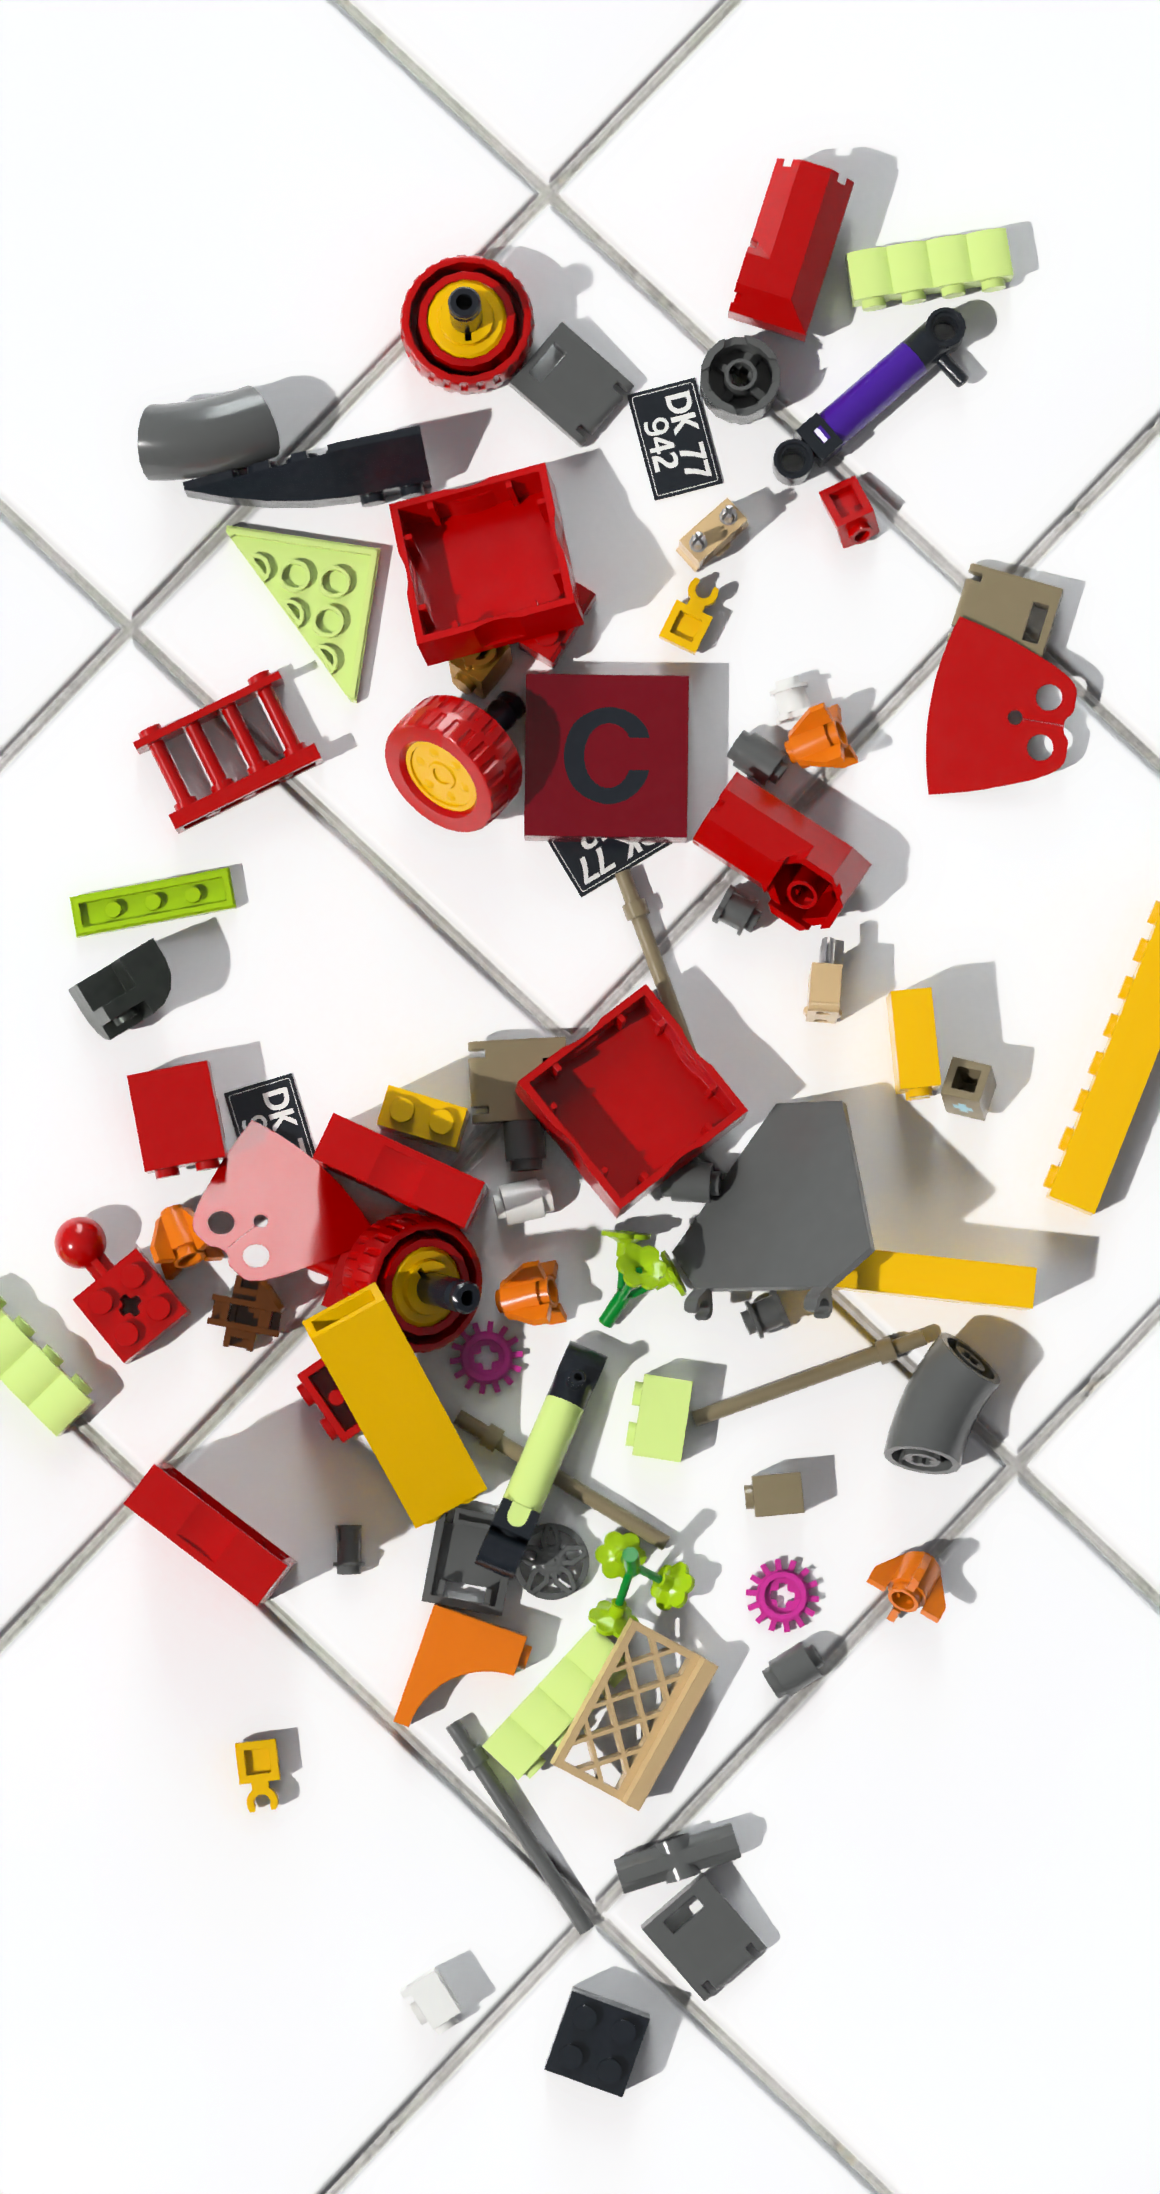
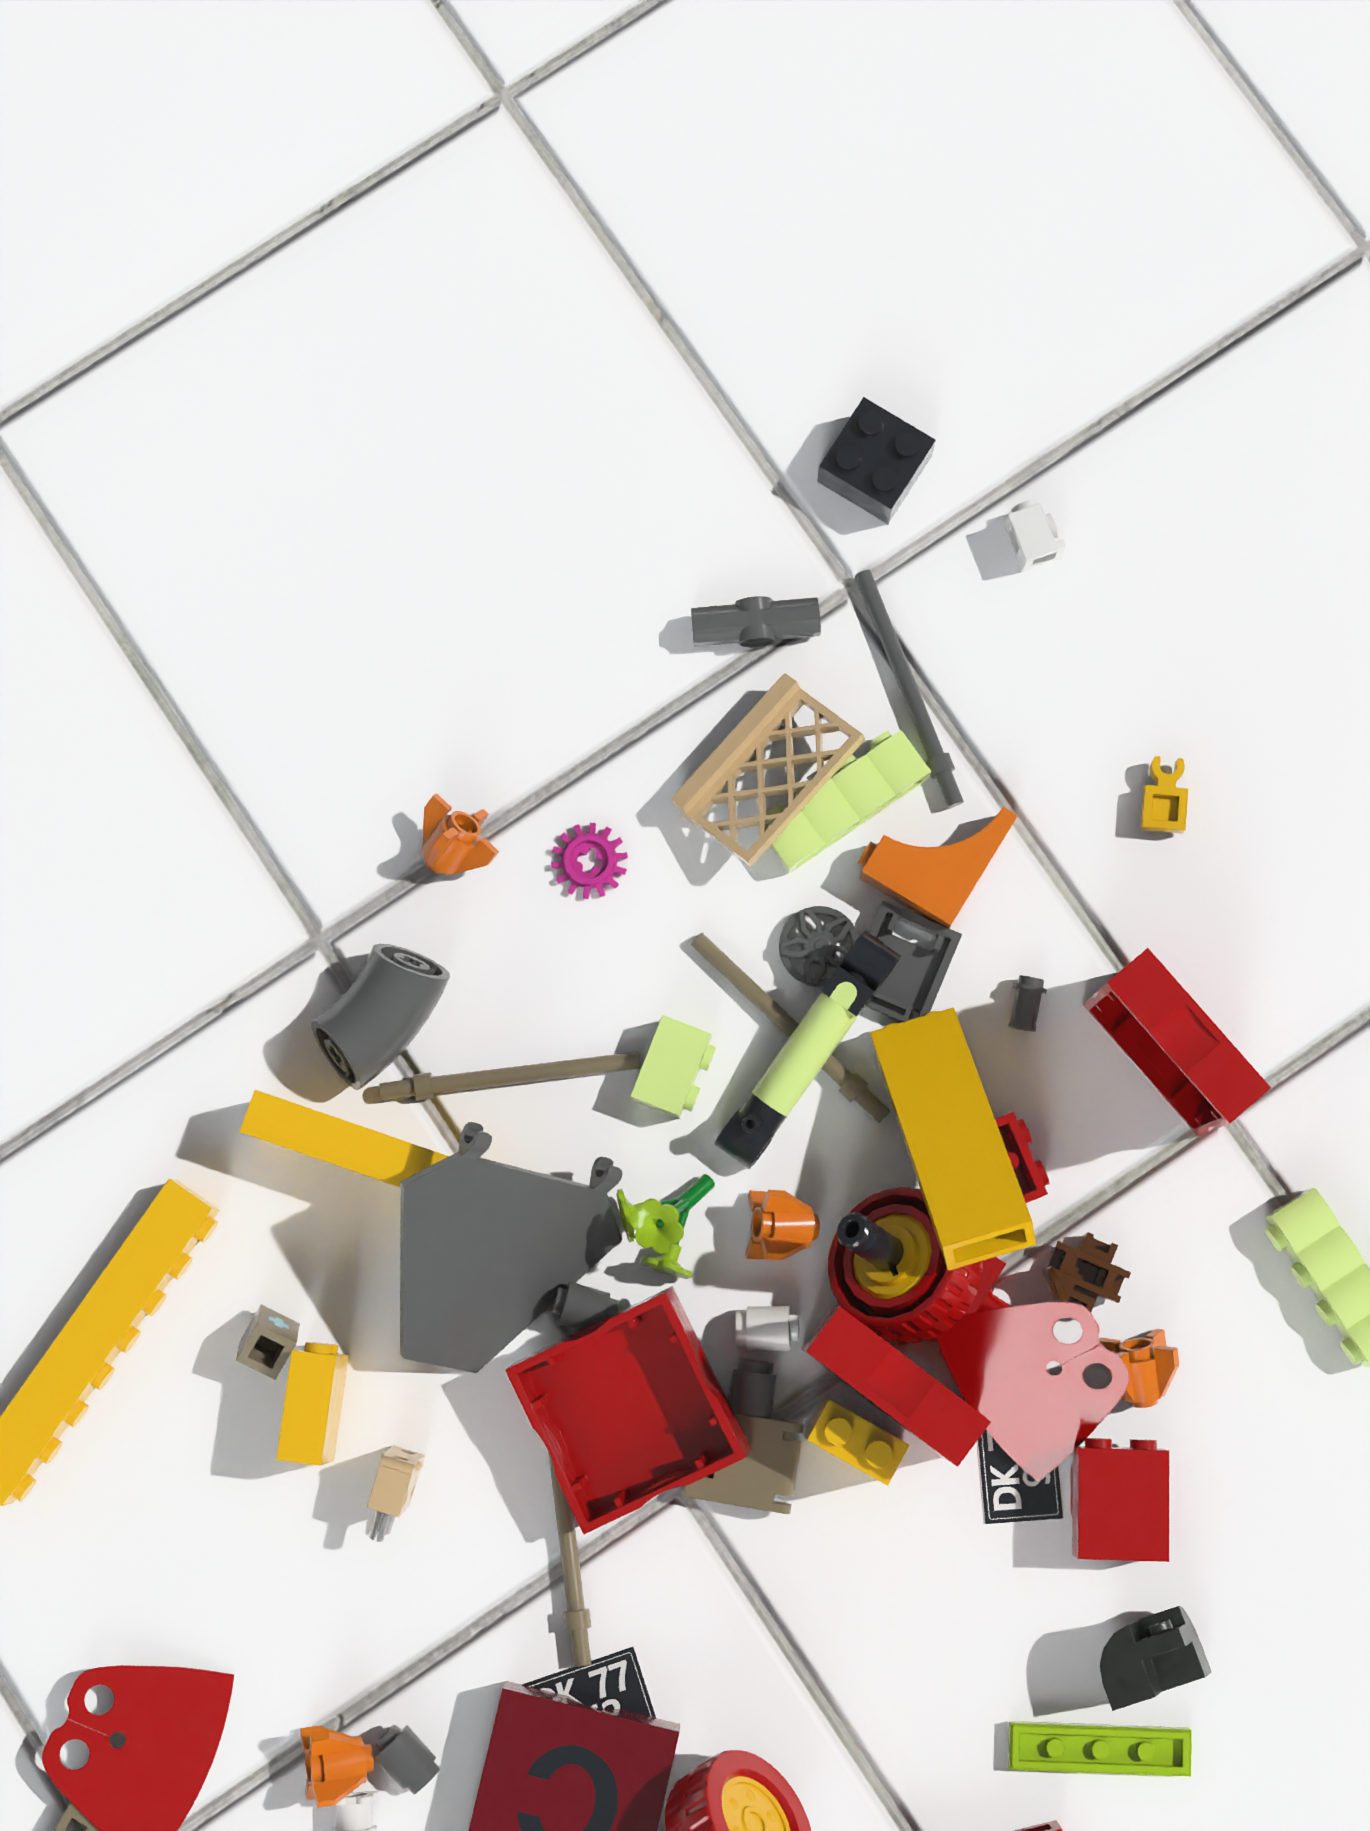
camera: 165 degrees left, 5 degrees down
red brick [54,1217,191,1364] -> none
dark pink gear [450,1321,523,1394] -> none
lime plant [588,1531,695,1638] -> none
dark grey container [640,1872,767,2002] -> none
red brick [692,772,872,931] -> none
dark grey brick [712,885,763,936] -> none
dark grey brick [740,1291,791,1339] -> none
dark tan brick [744,1472,805,1517] -> none
dark grey brick [762,1641,825,1699] -> none

